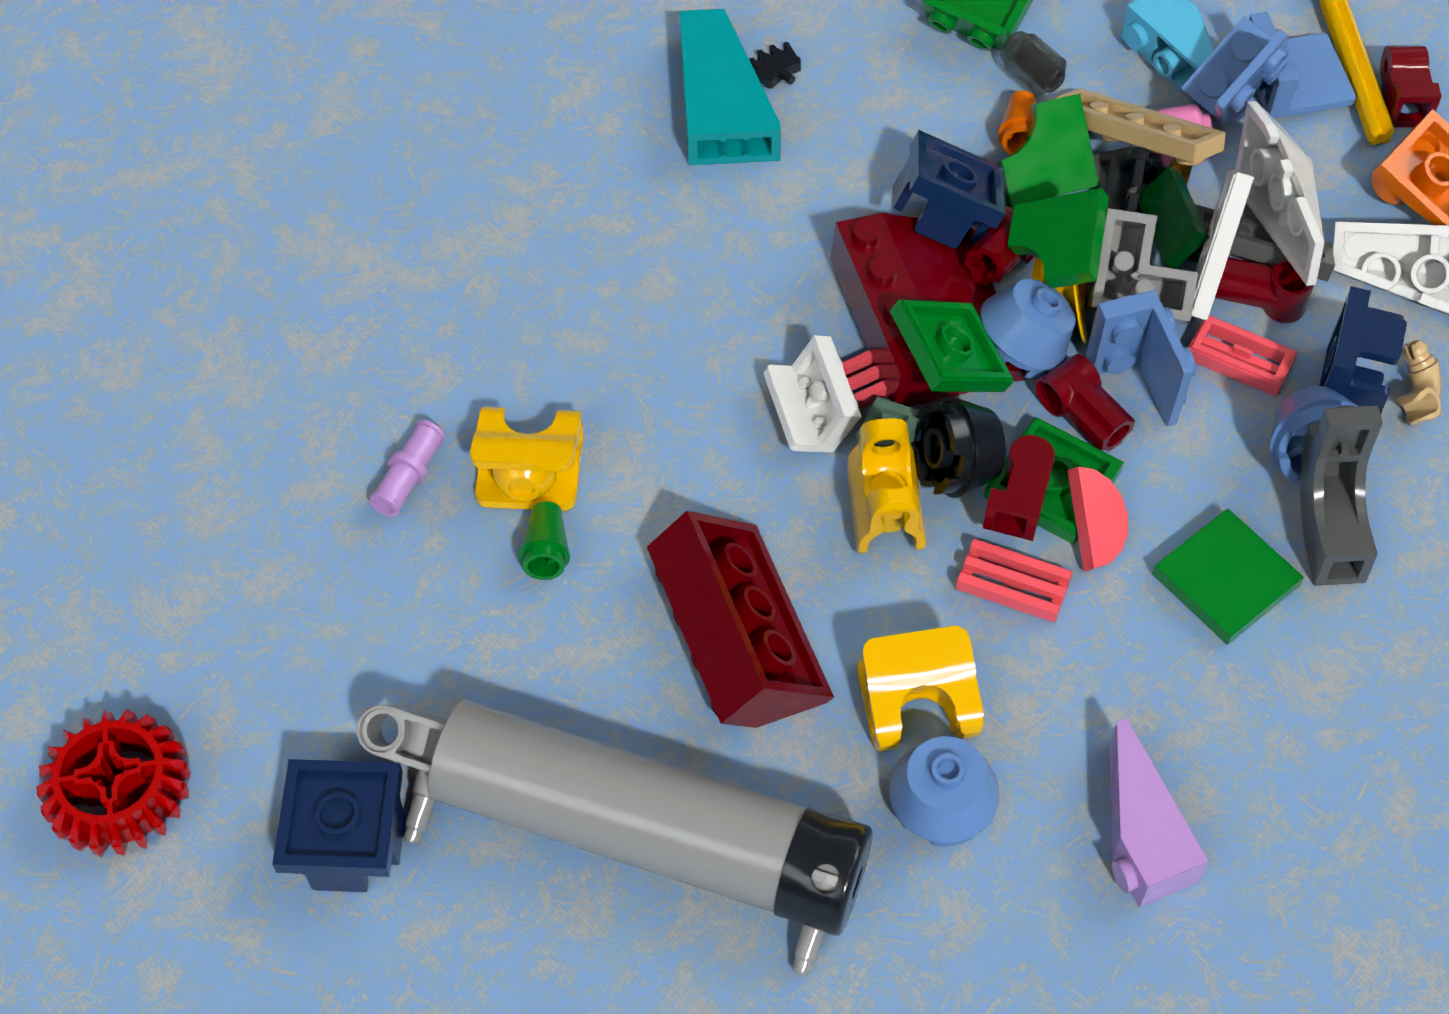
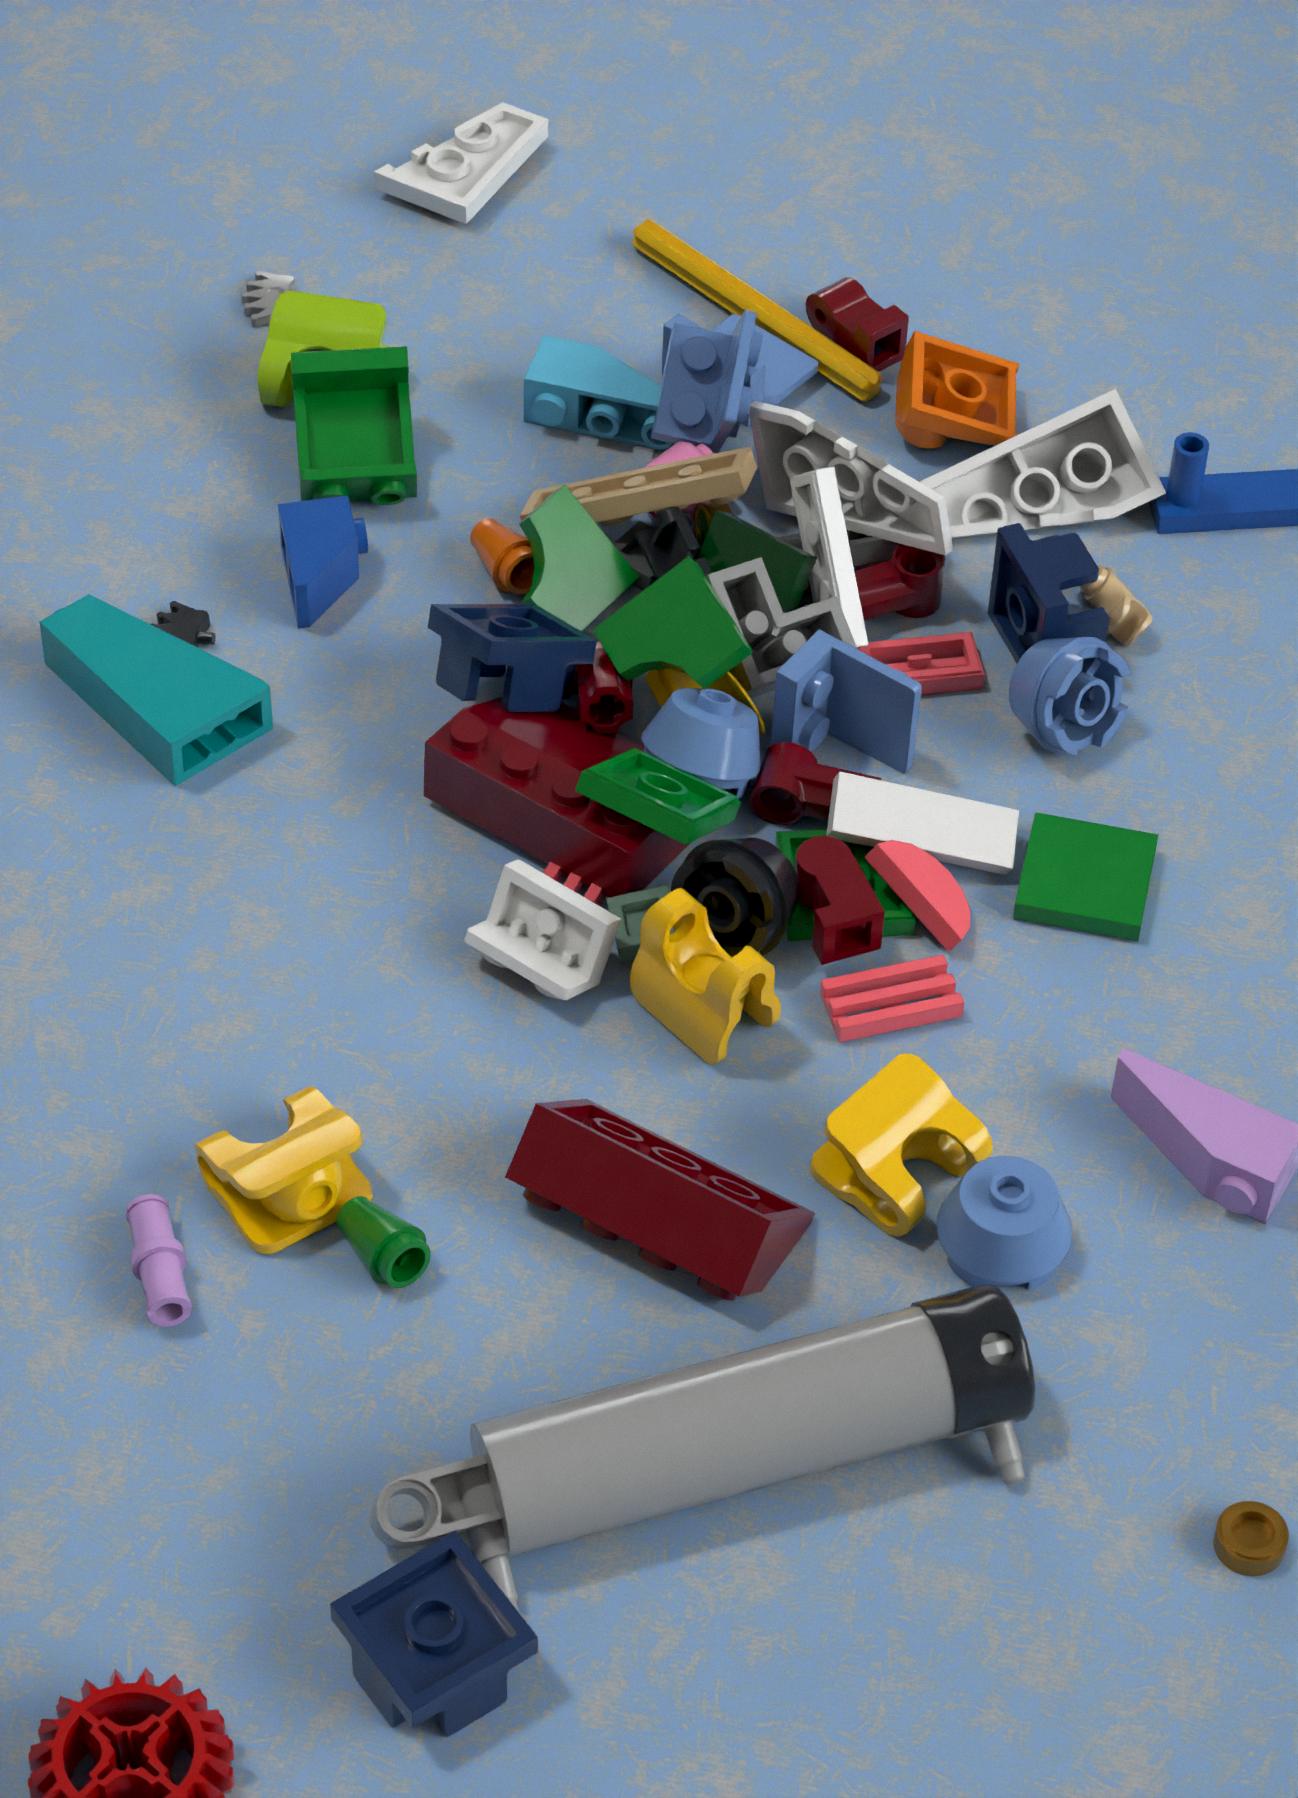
camera: 40 degrees left, 10 degrees down
clear smoke brick [1000,31,1067,96] -> none
dark grey arch [1300,405,1383,586] -> none
none -> blue slope [278,495,368,629]
none -> white tile [826,772,1019,875]

